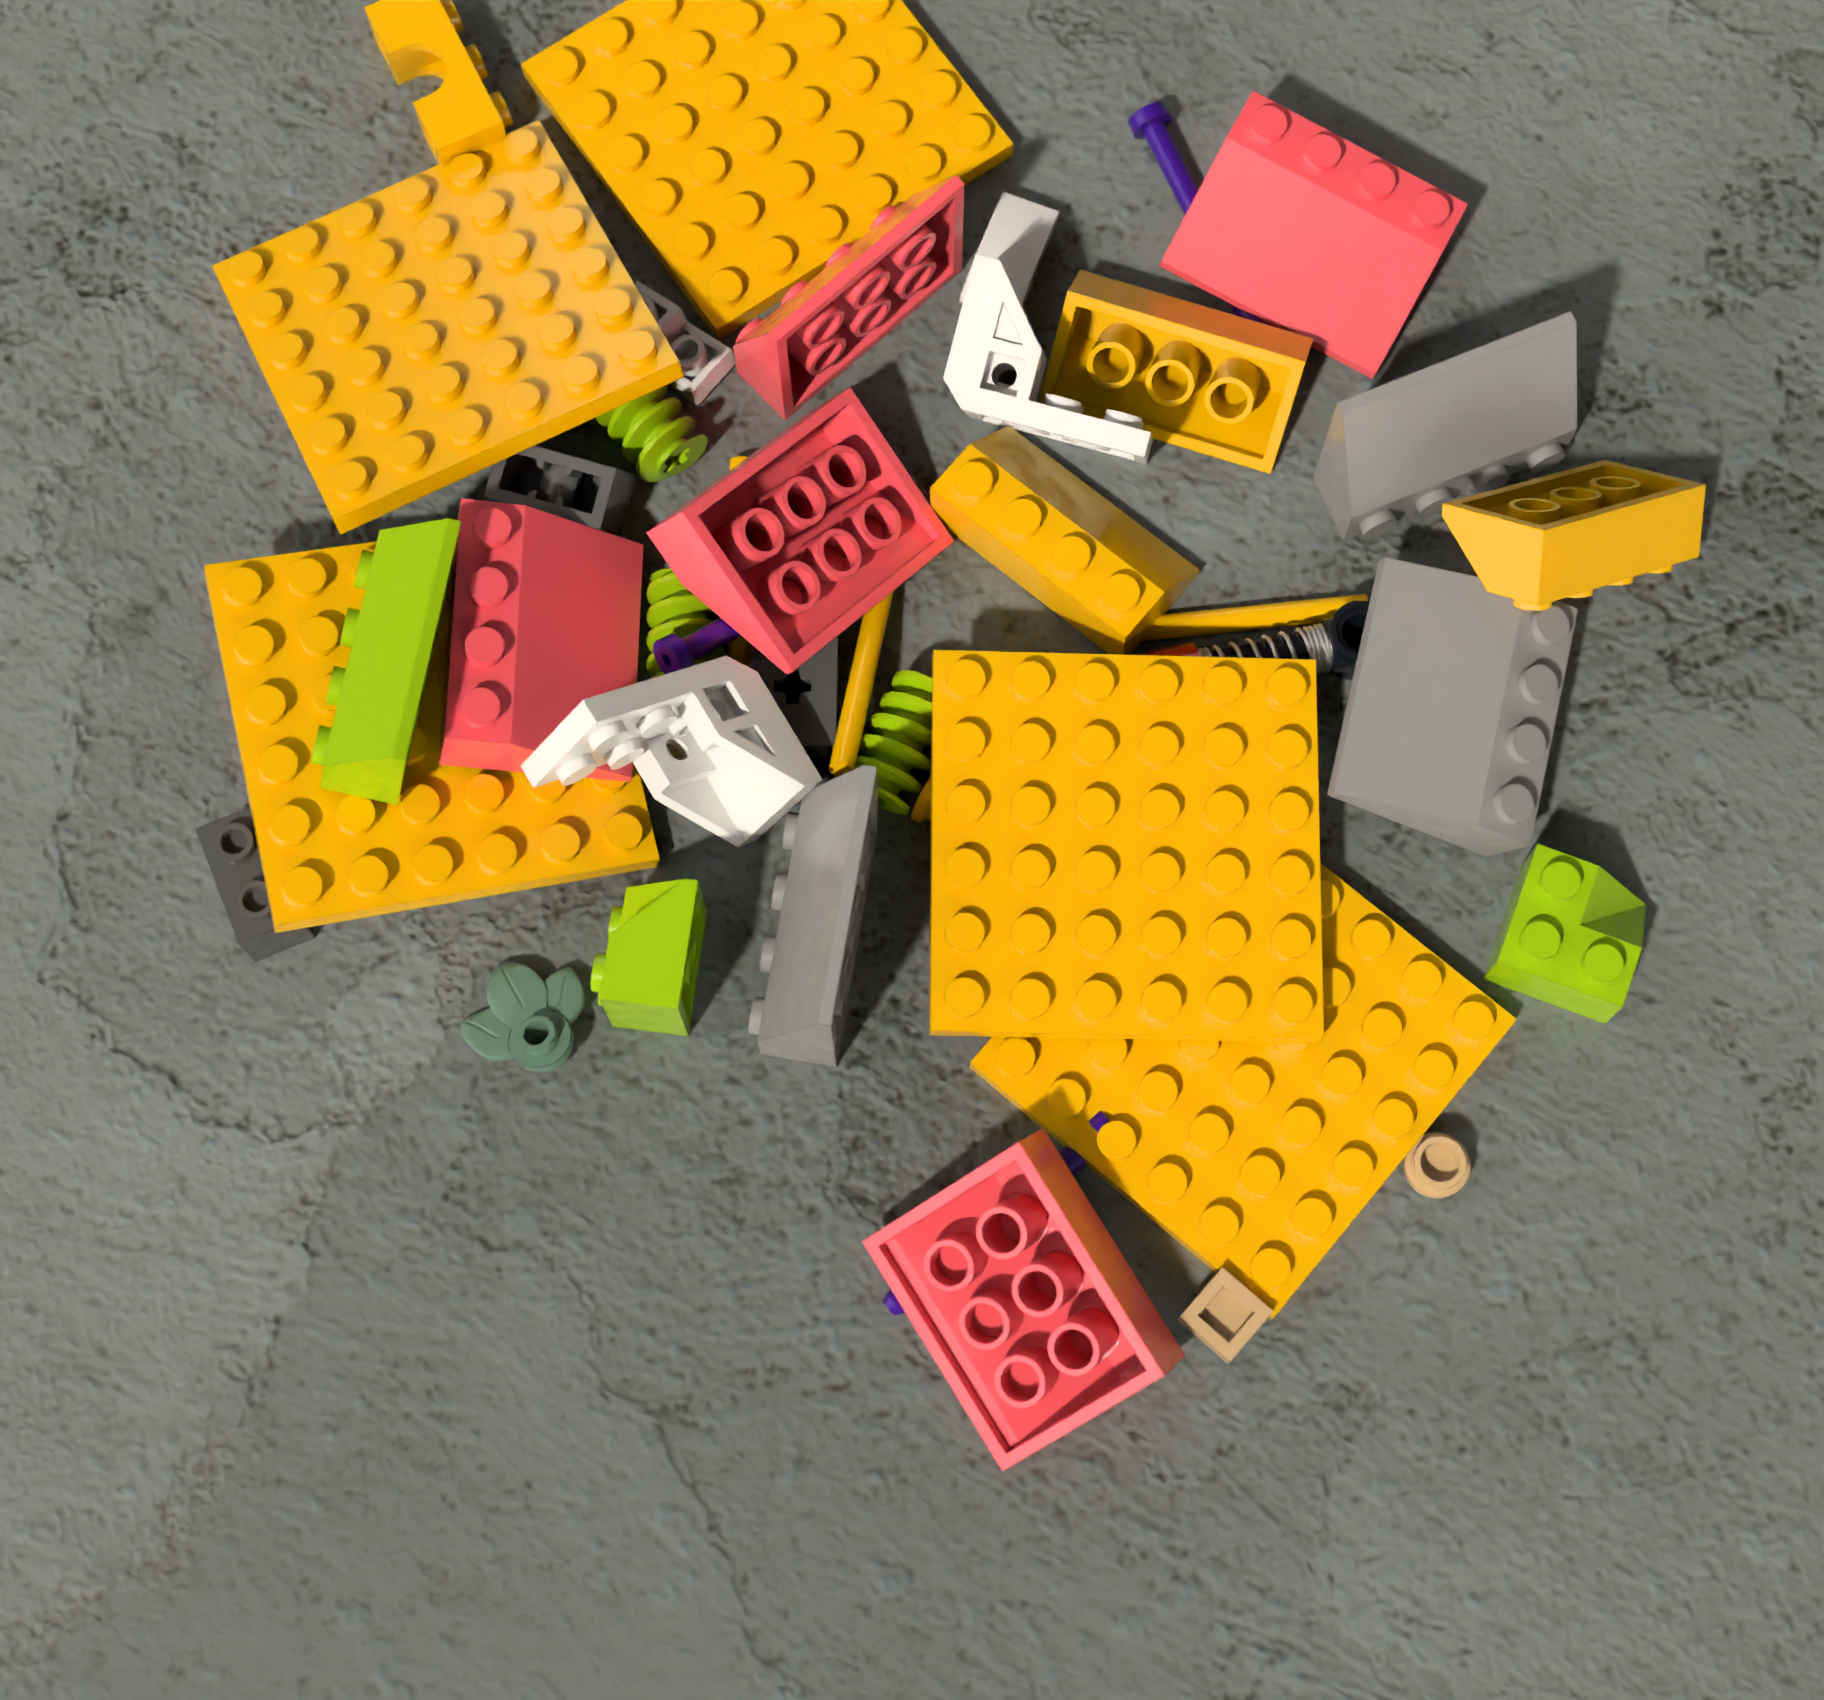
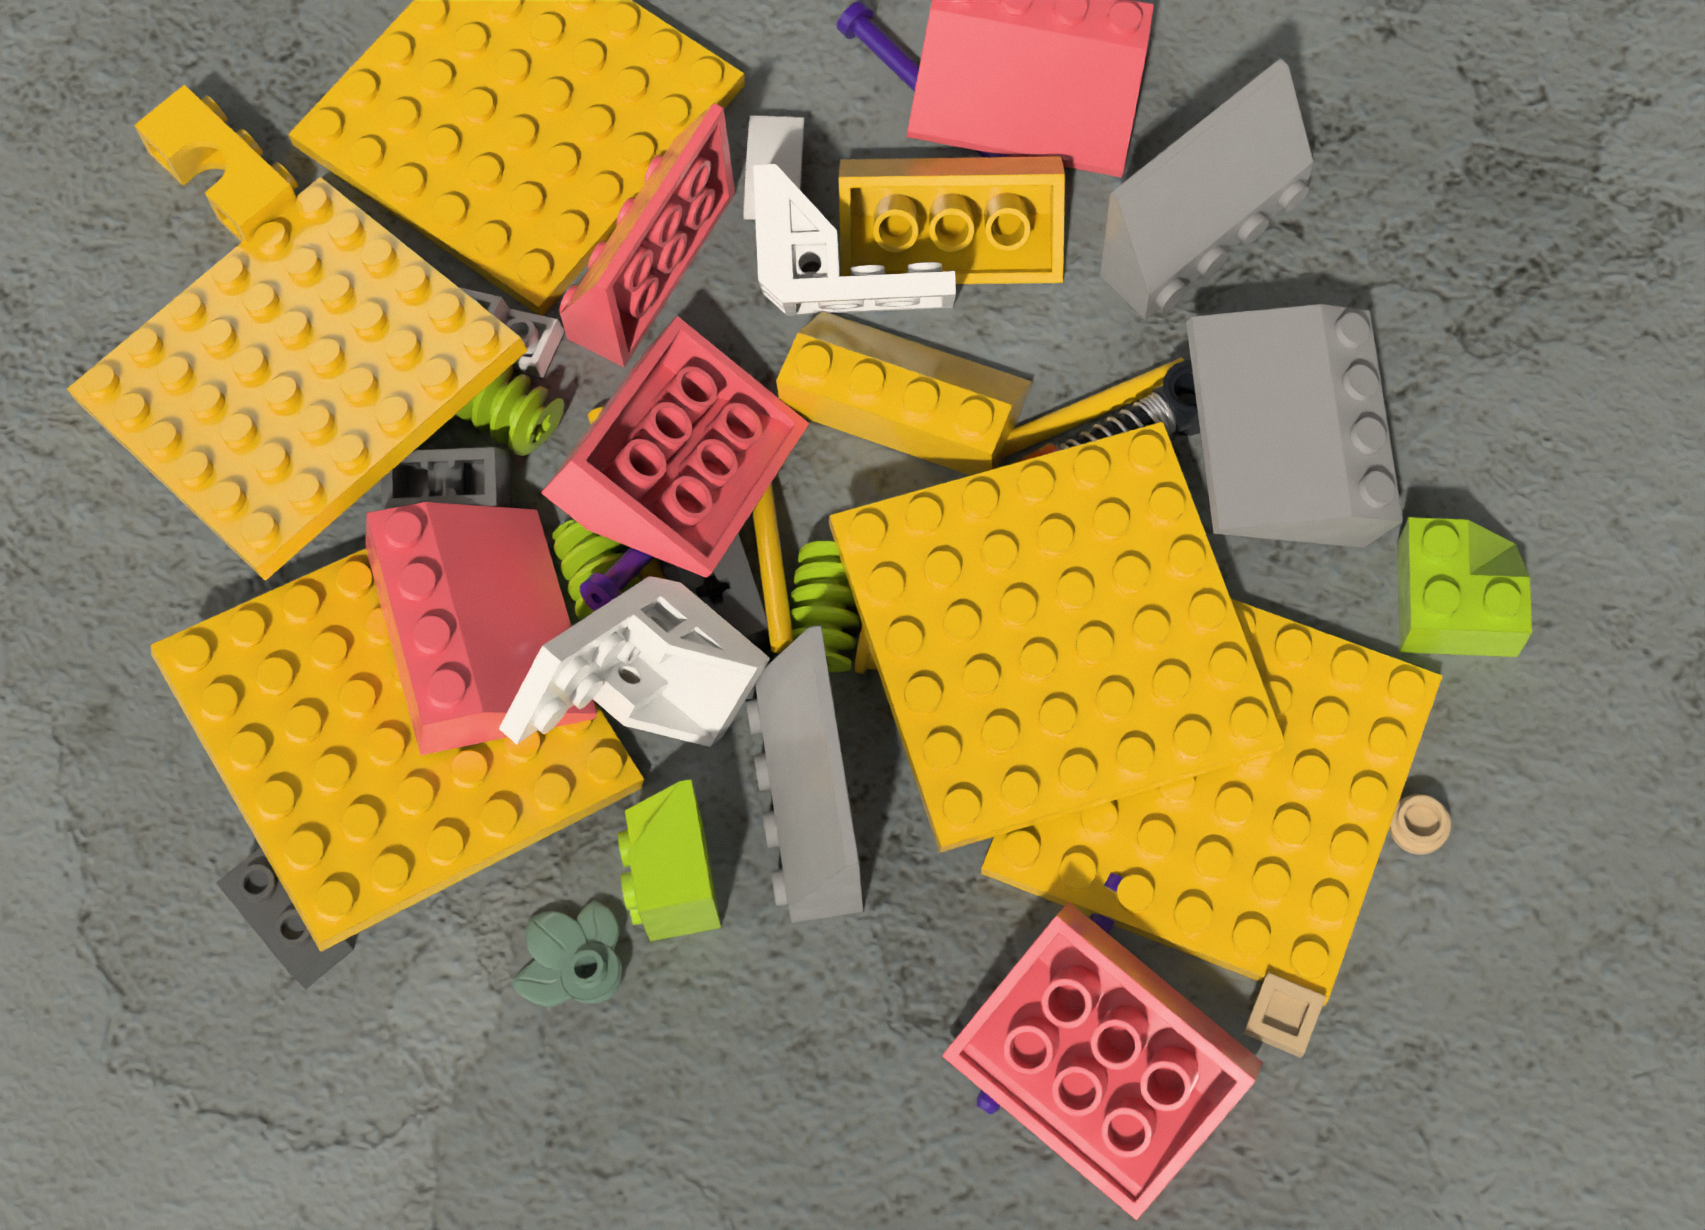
camera: 15 degrees left, 5 degrees down
lime slope [311,518,461,805] -> none
yellow slope [1442,460,1706,611] -> none

